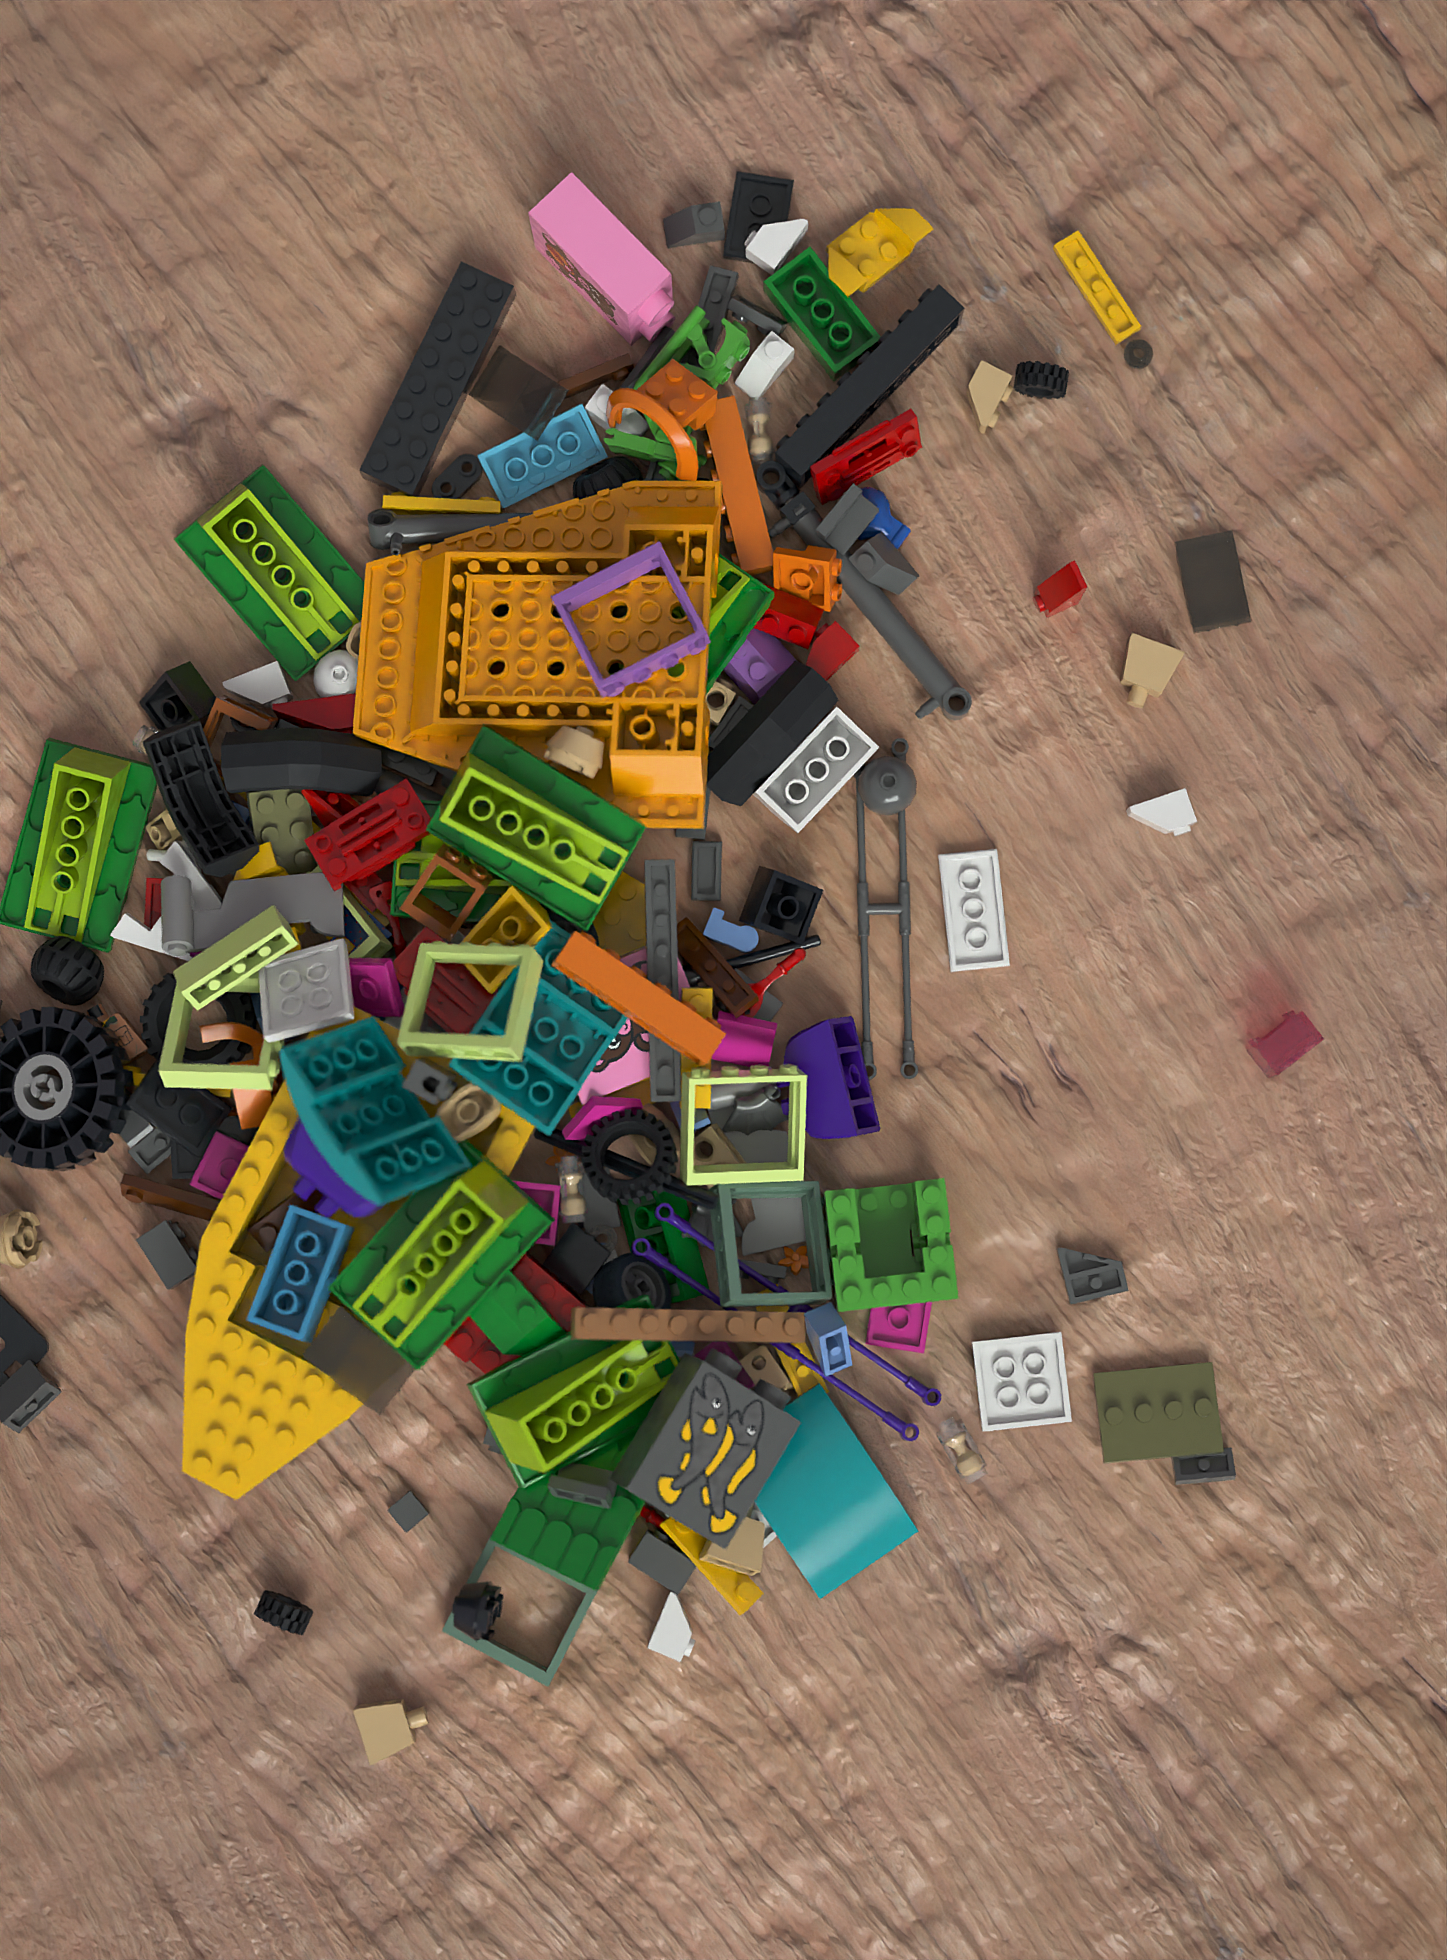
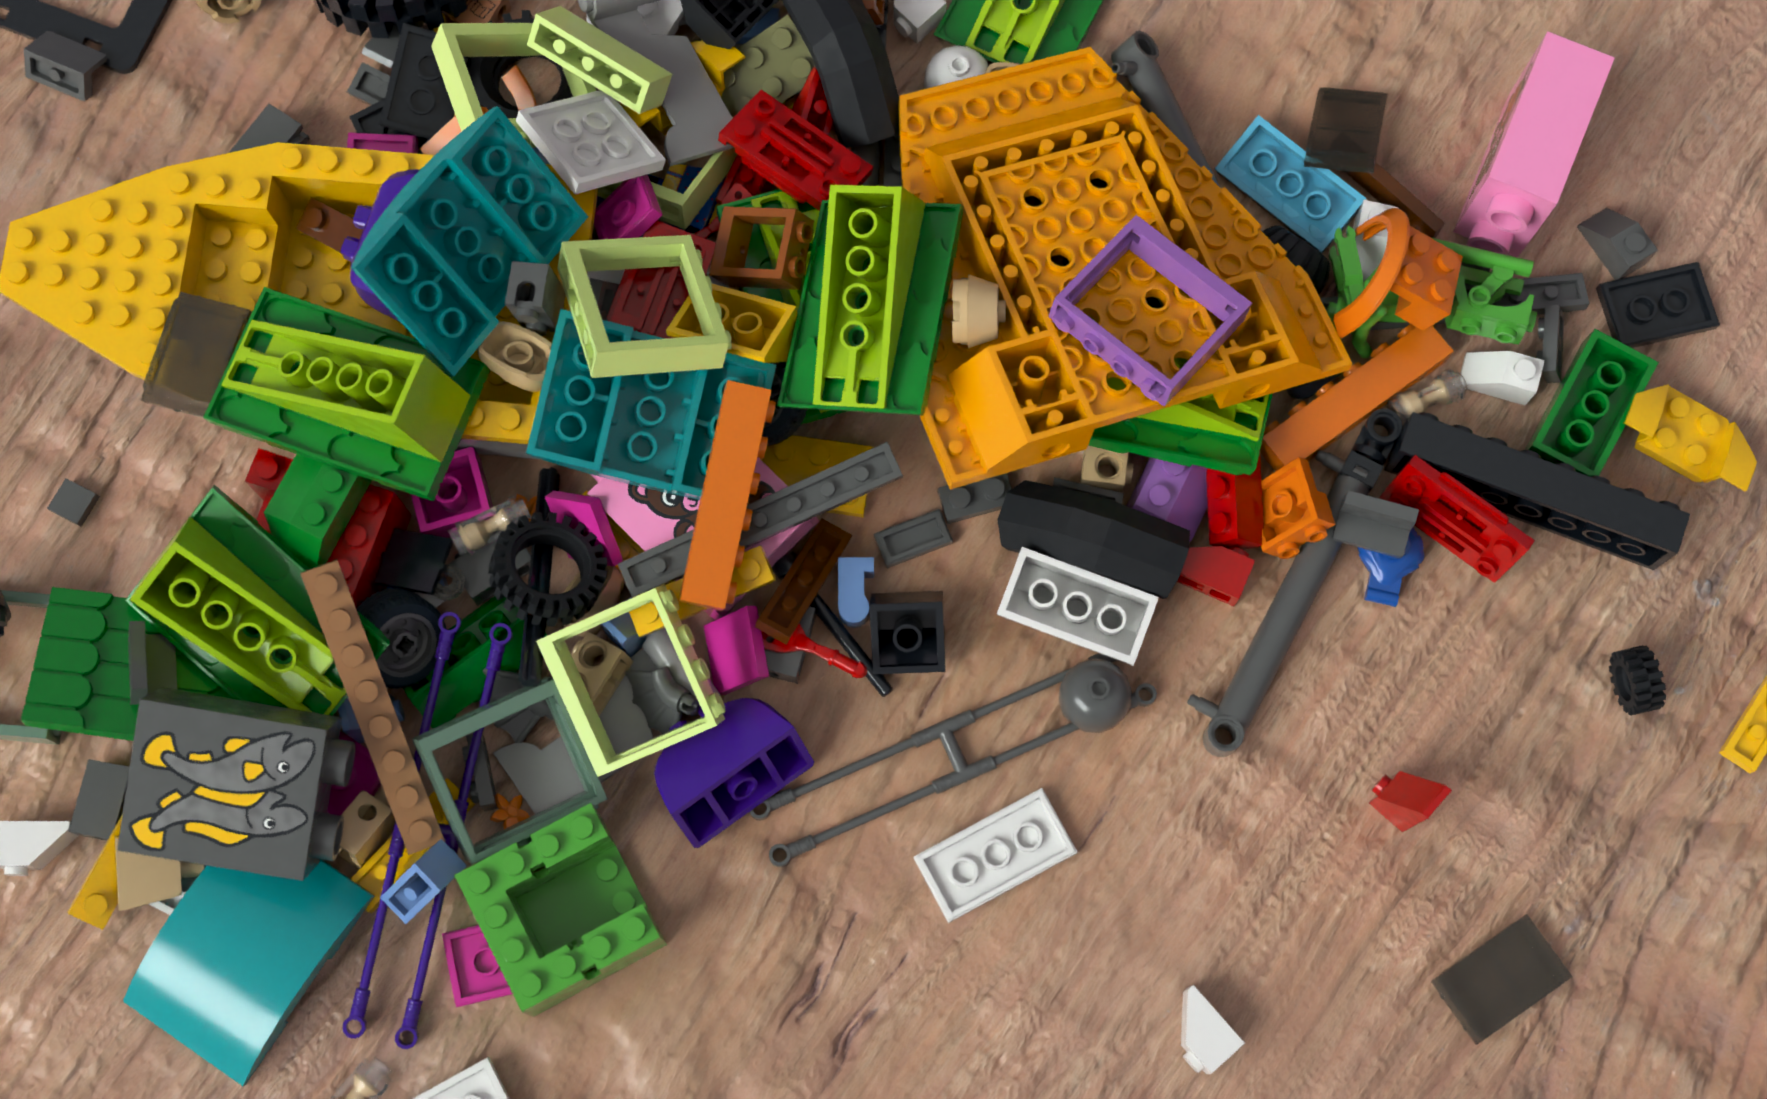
camera: 65 degrees right, 10 degrees down
reddish brown plate [120,1173,221,1221] -> none
dark azure brick [247,1205,355,1343] -> none
red slope [272,693,356,734] -> none
black brick [359,261,516,497] -> none
yellow plate [382,492,502,515] -> none
black plate [432,454,483,499] -> none
white slope [744,218,808,275] -> none
dark grey slope [849,532,920,595] -> none
tan slope [966,360,1013,434] -> none
tan torso [1120,633,1184,708] -> none
clear smoke plate [1124,339,1153,369] -> none

